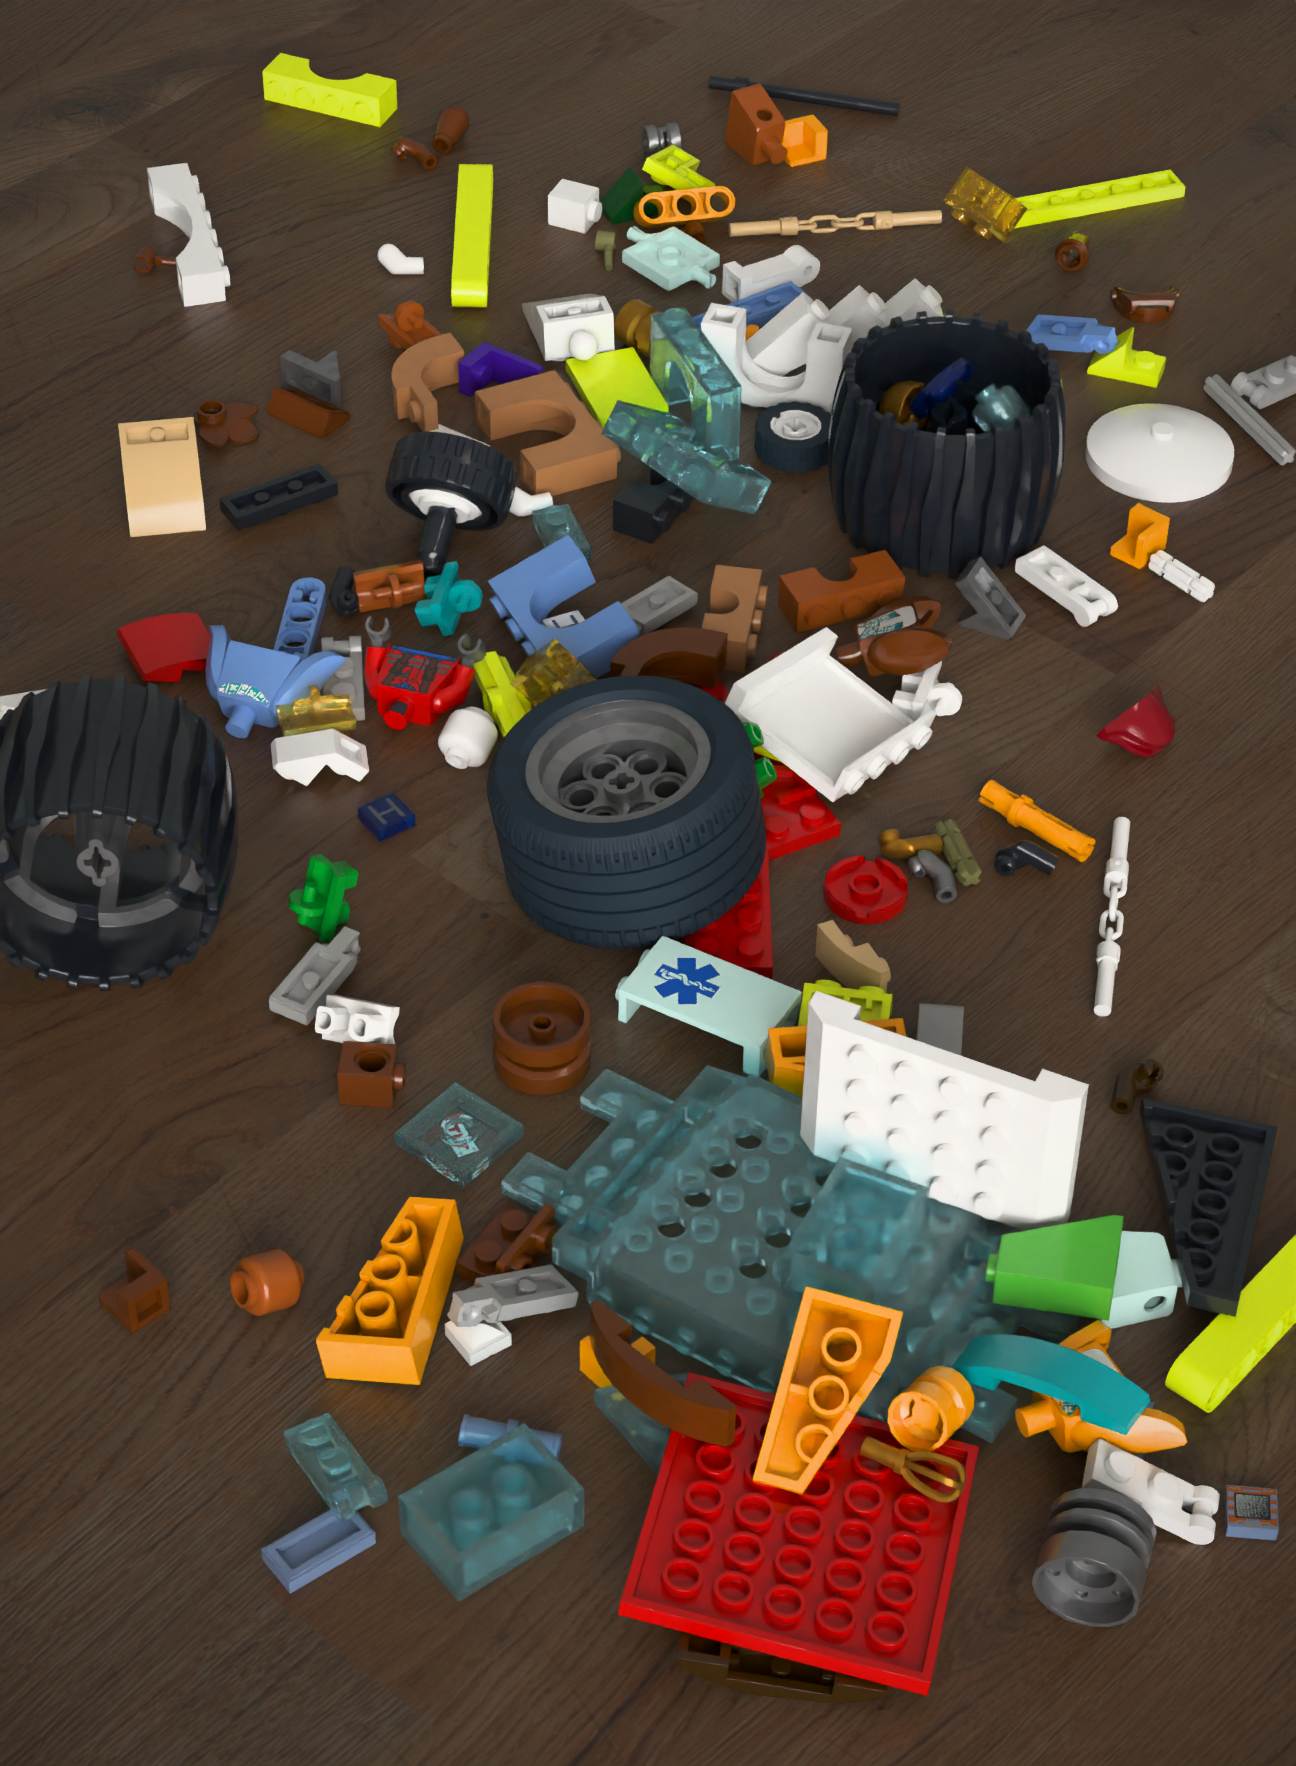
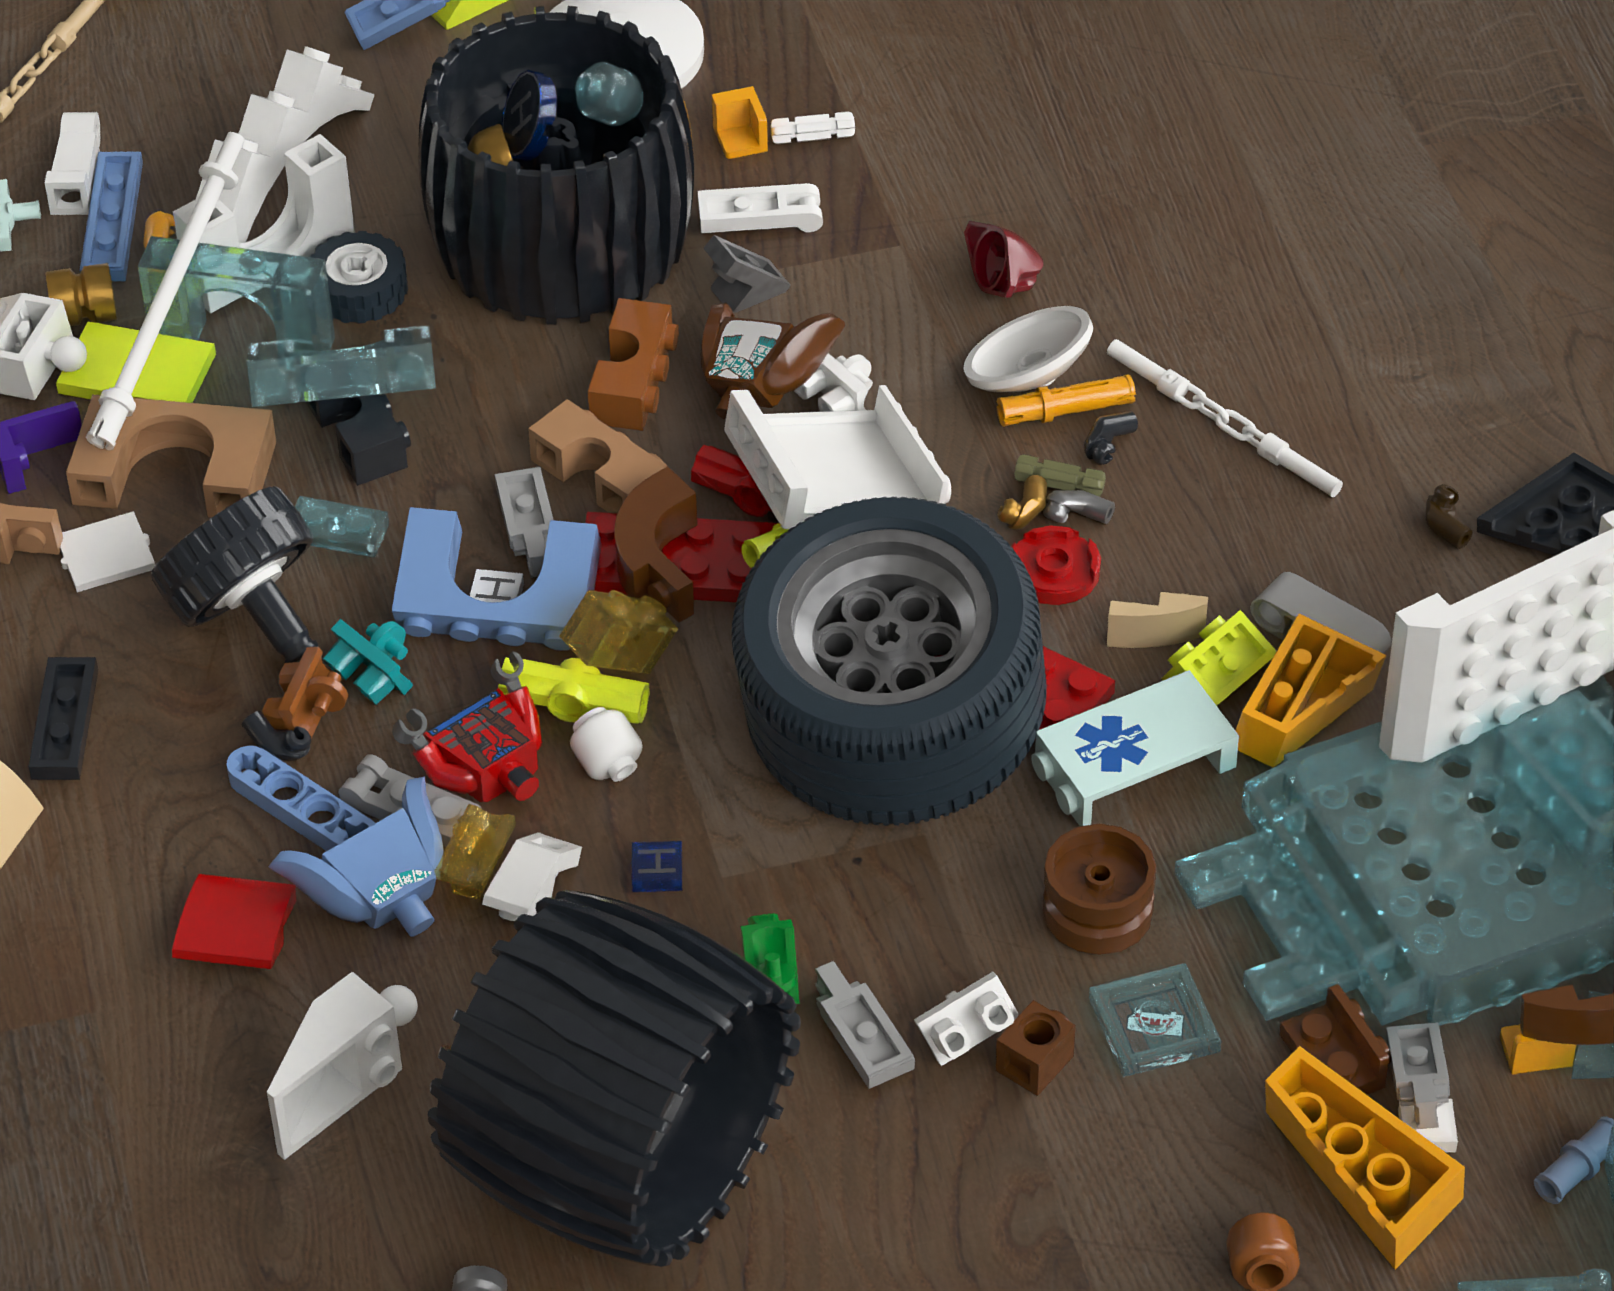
camera: 55 degrees left, 5 degrees up
none -> white bar [86,132,244,450]
none -> white dish [964,306,1093,392]

